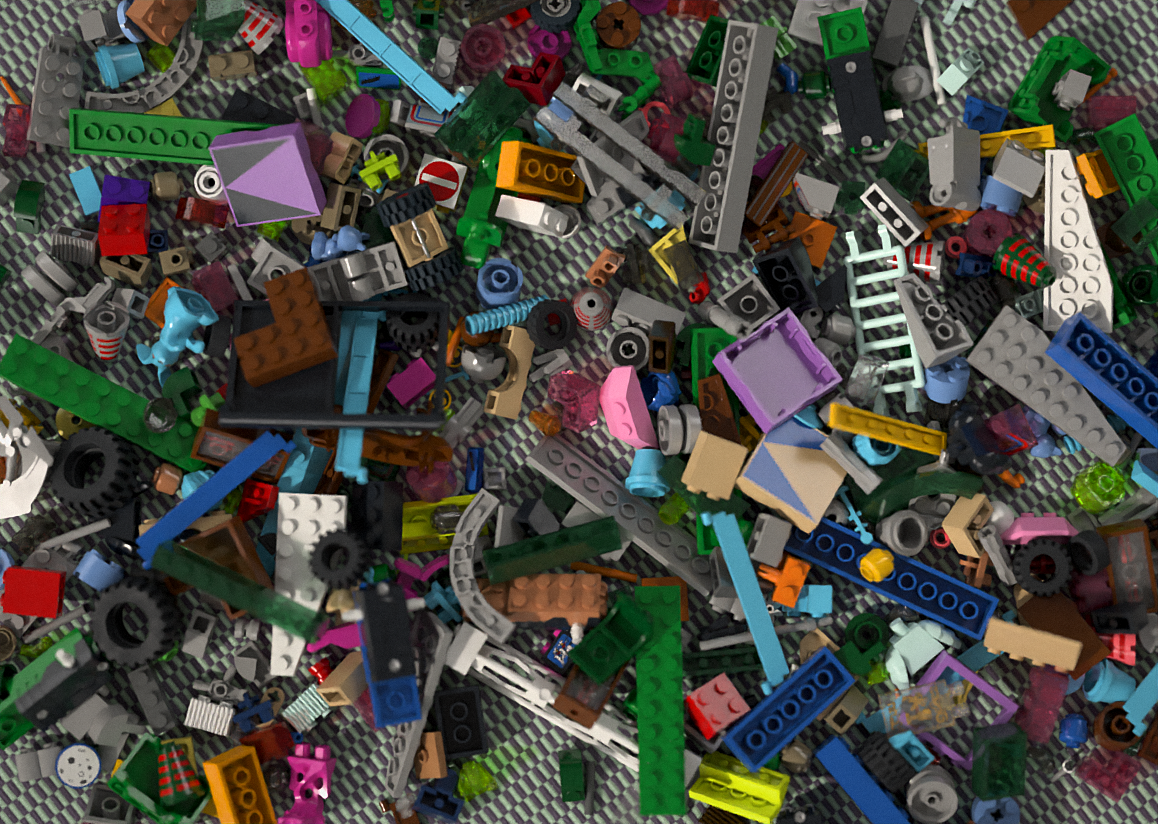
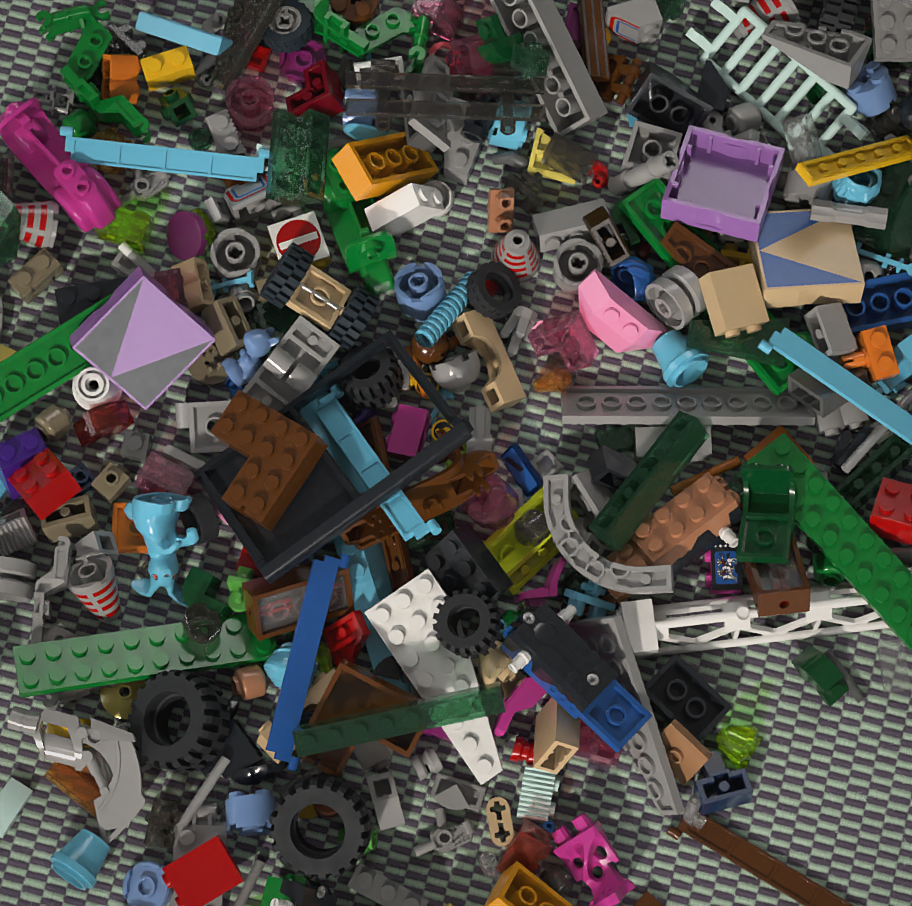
camera: 35 degrees left, 10 degrees down
white brick [184,694,238,737] -> none
dark blue hips [232,692,275,733] -> none
clear neon green tile [257,220,287,242] -> none
slope [356,66,402,90] -> none
lime hips [359,150,402,191] -> none
clear neon green brick [658,493,691,525] -> none
orange plate [784,211,837,269] -> none
medium azure dish [794,404,823,429] -> none
none -> clear green brick [509,41,551,79]

